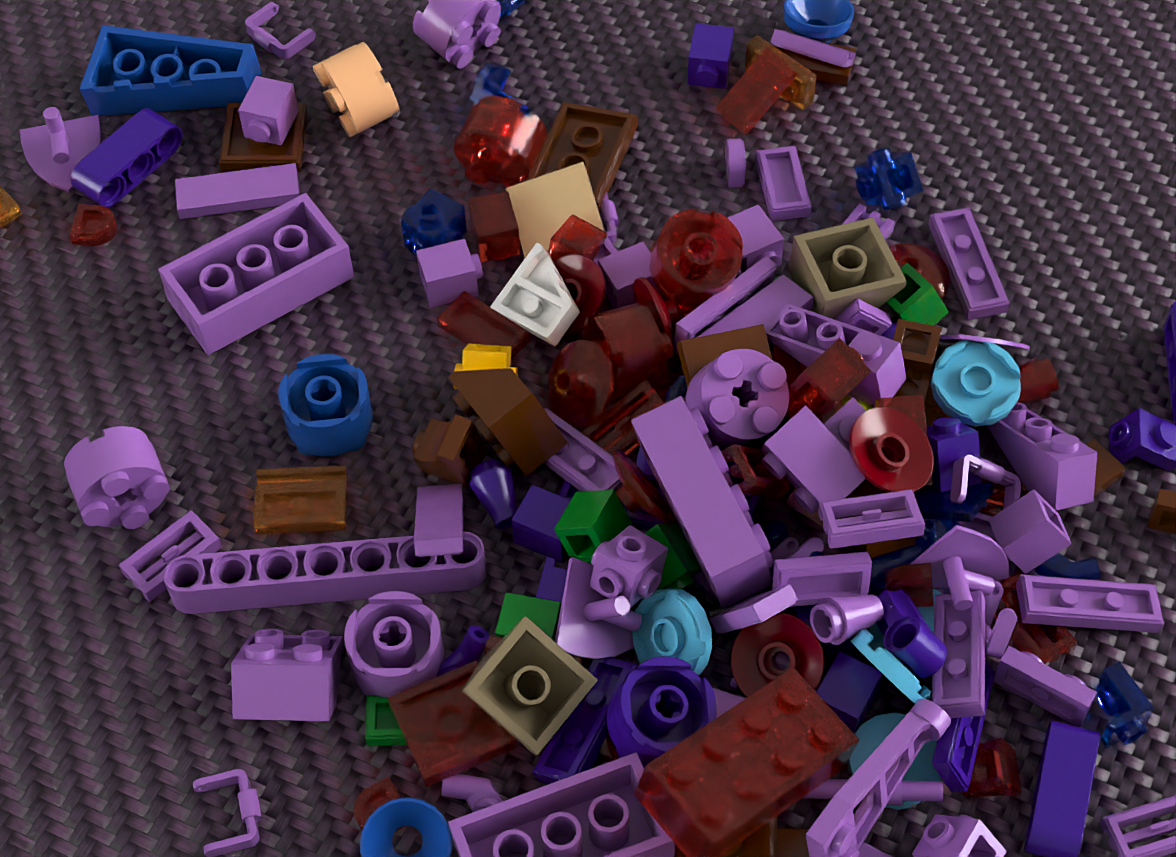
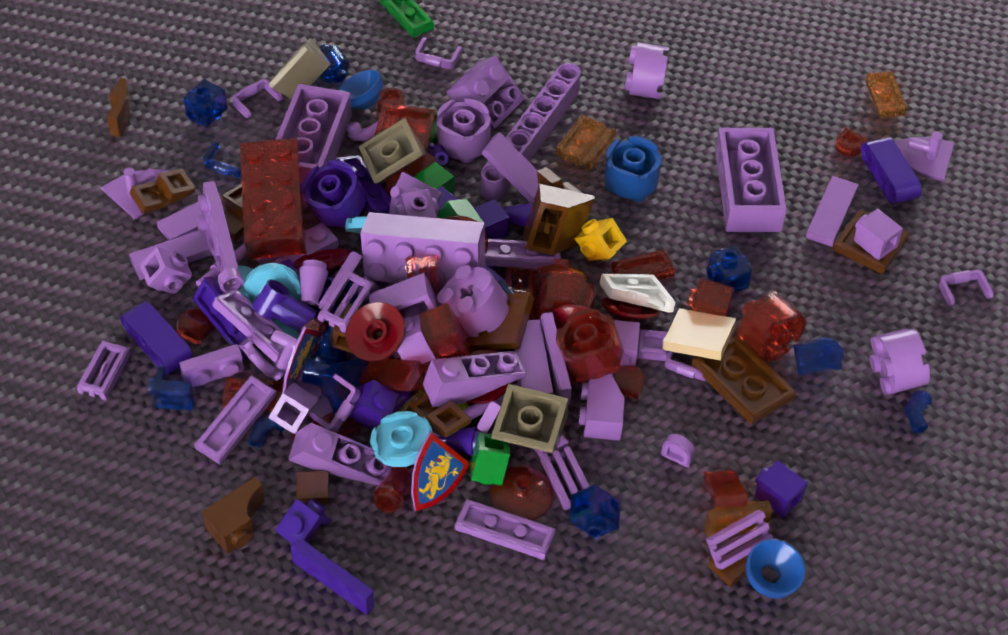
camera: 120 degrees right, 5 degrees down
blue wedge [80,25,262,116] -> none
medium lavender tile [119,510,222,602] -> none
light nougat brick [313,42,399,138] -> none
medium lavender brick [416,239,483,308] -> none
clear red slope [548,214,608,262] -> none
medium lavender tile [709,584,798,634] -> none
medium lavender tile [755,146,812,221] -> none

